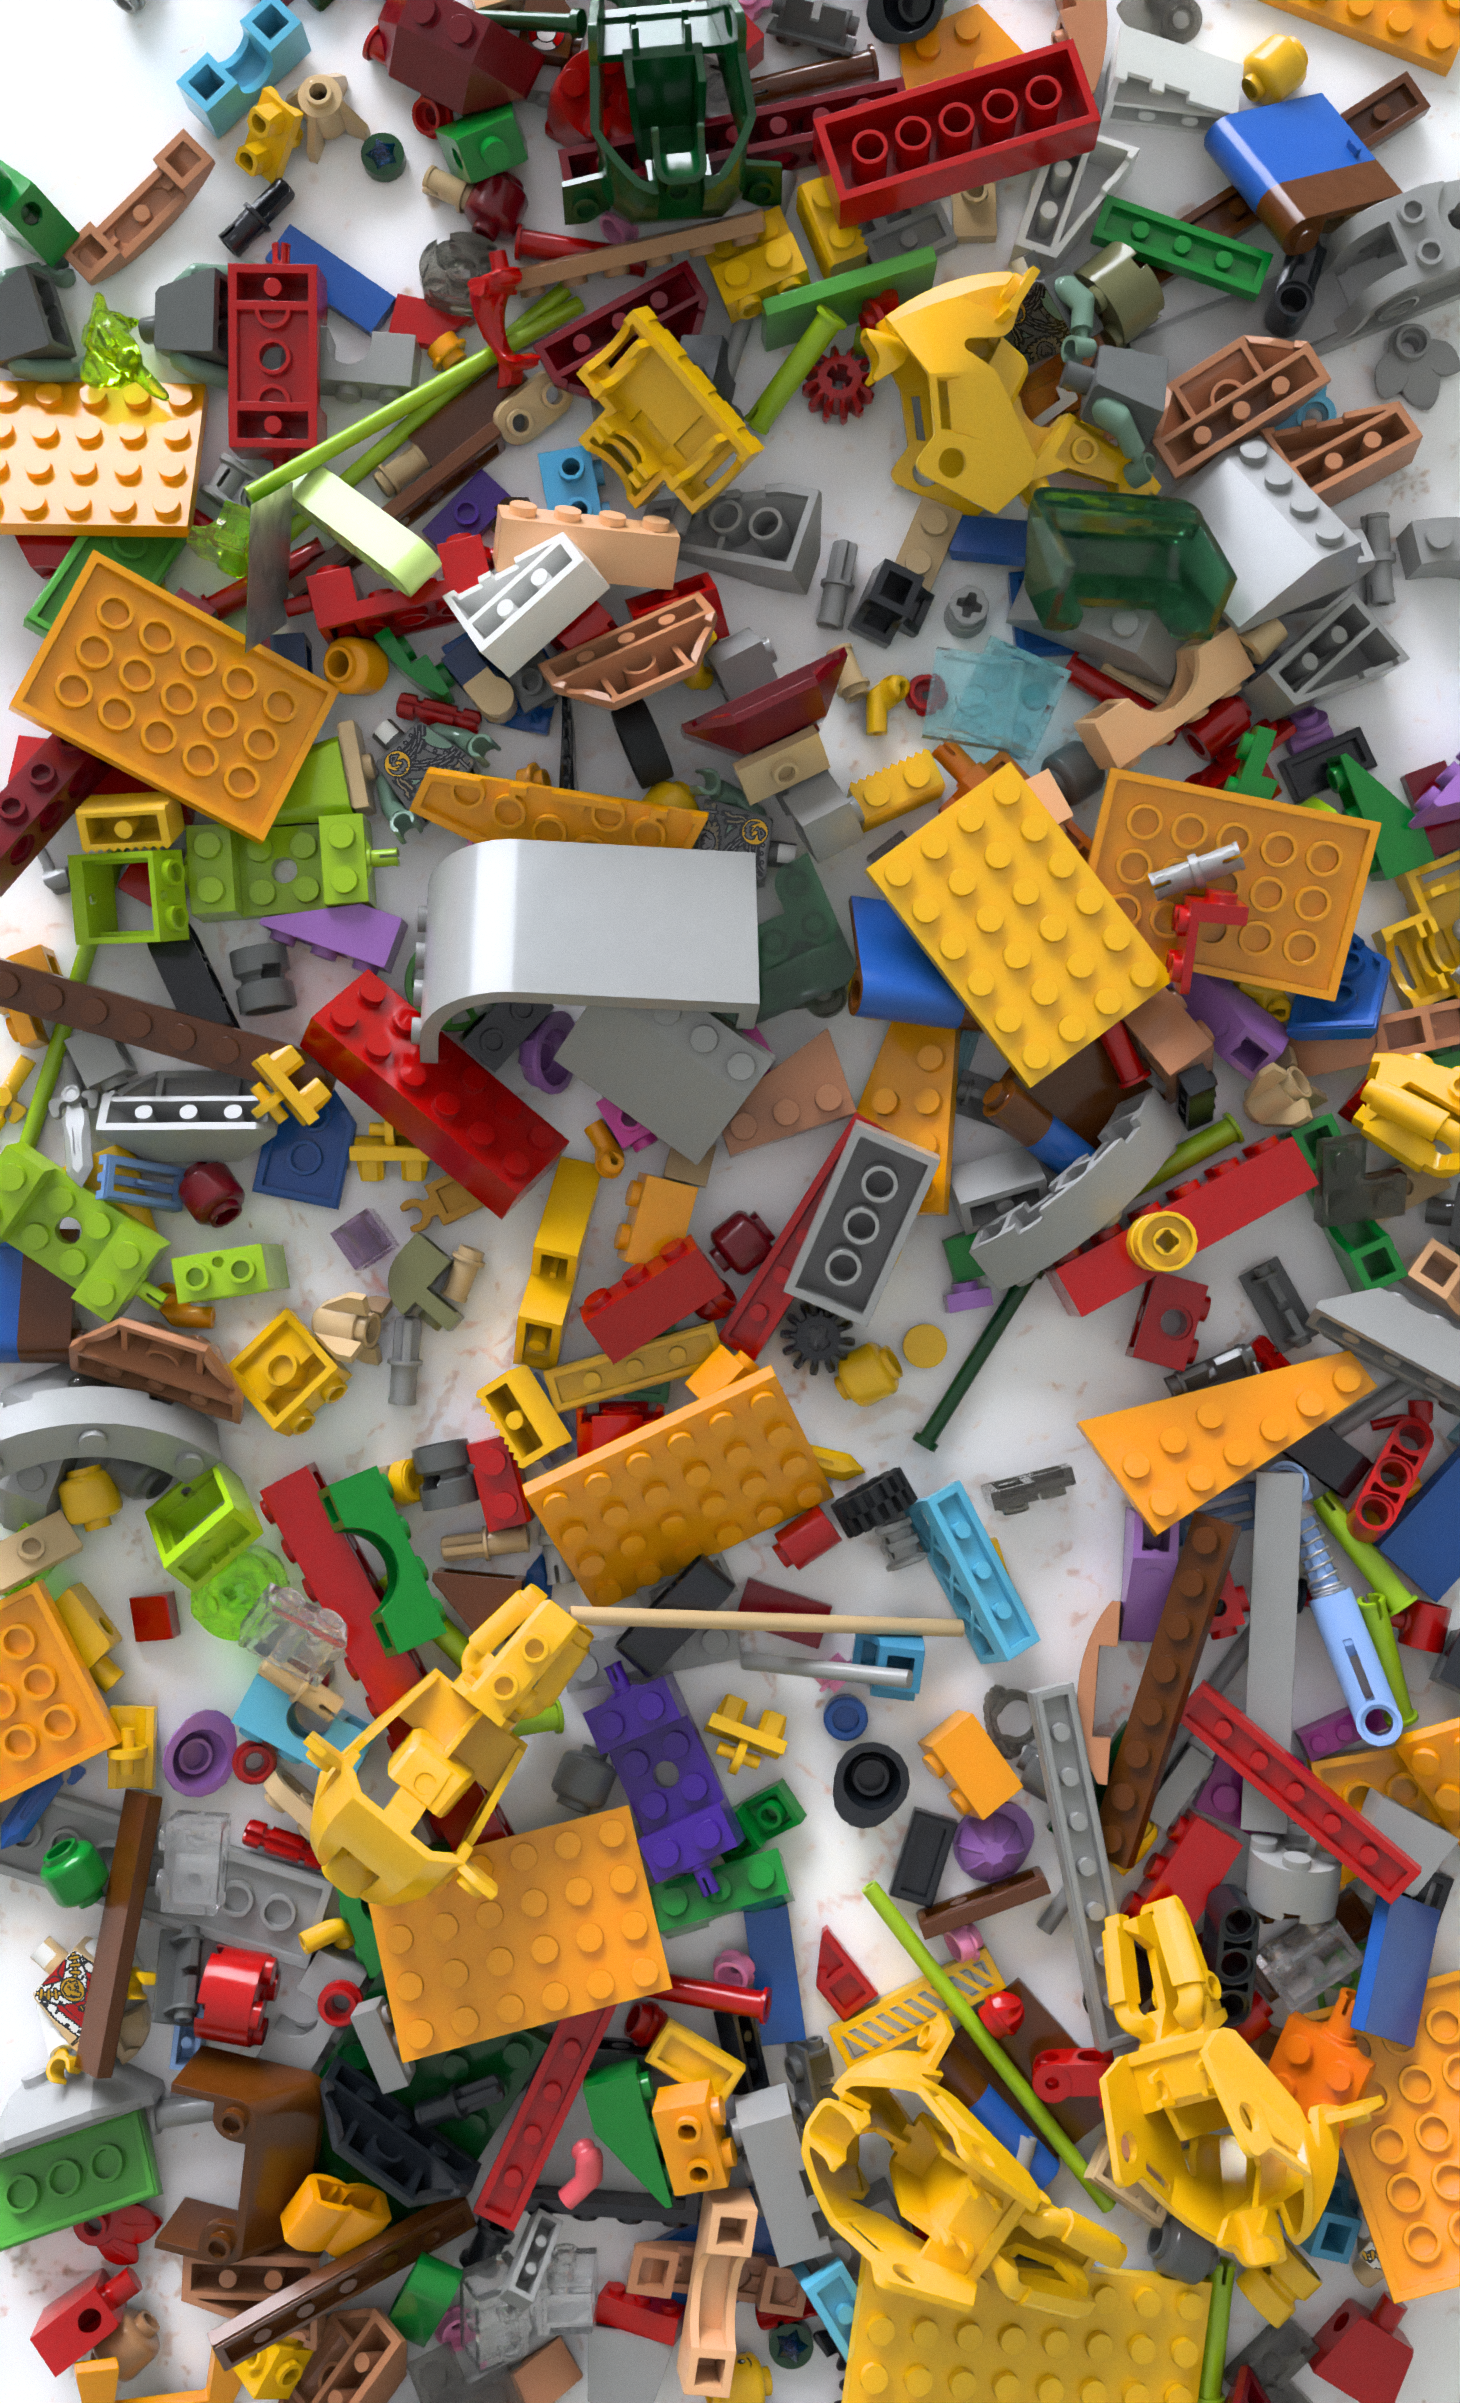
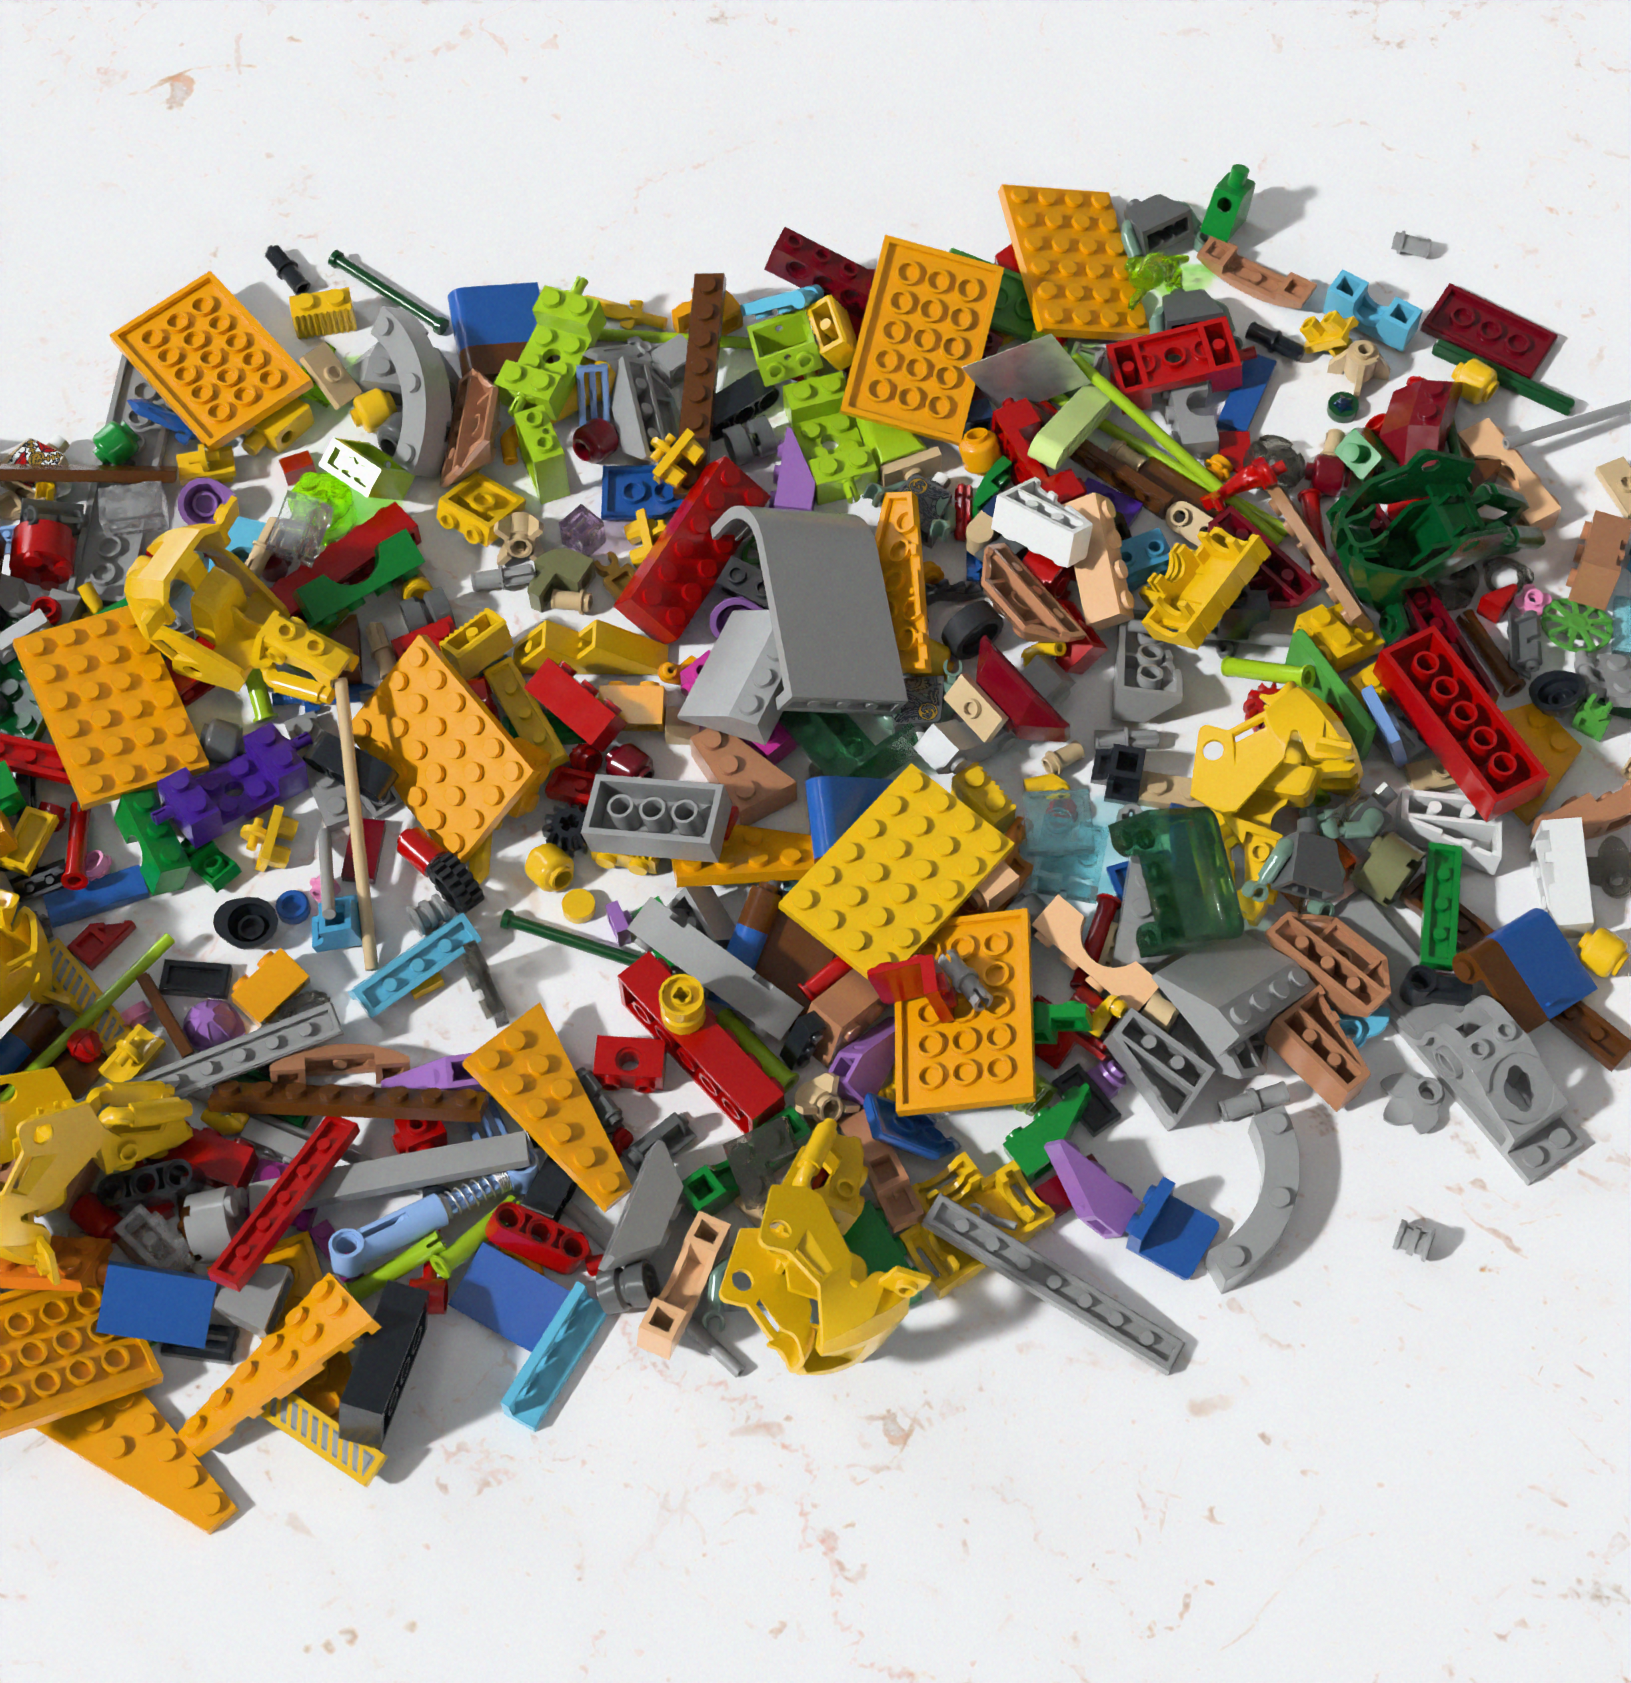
camera: 75 degrees right, 25 degrees down
none -> yellow hips [98,1023,167,1082]
none -> medium azure plate [739,285,824,320]
none -> yellow arm [1087,995,1128,1038]
none -> medium blue plate [1361,685,1408,767]

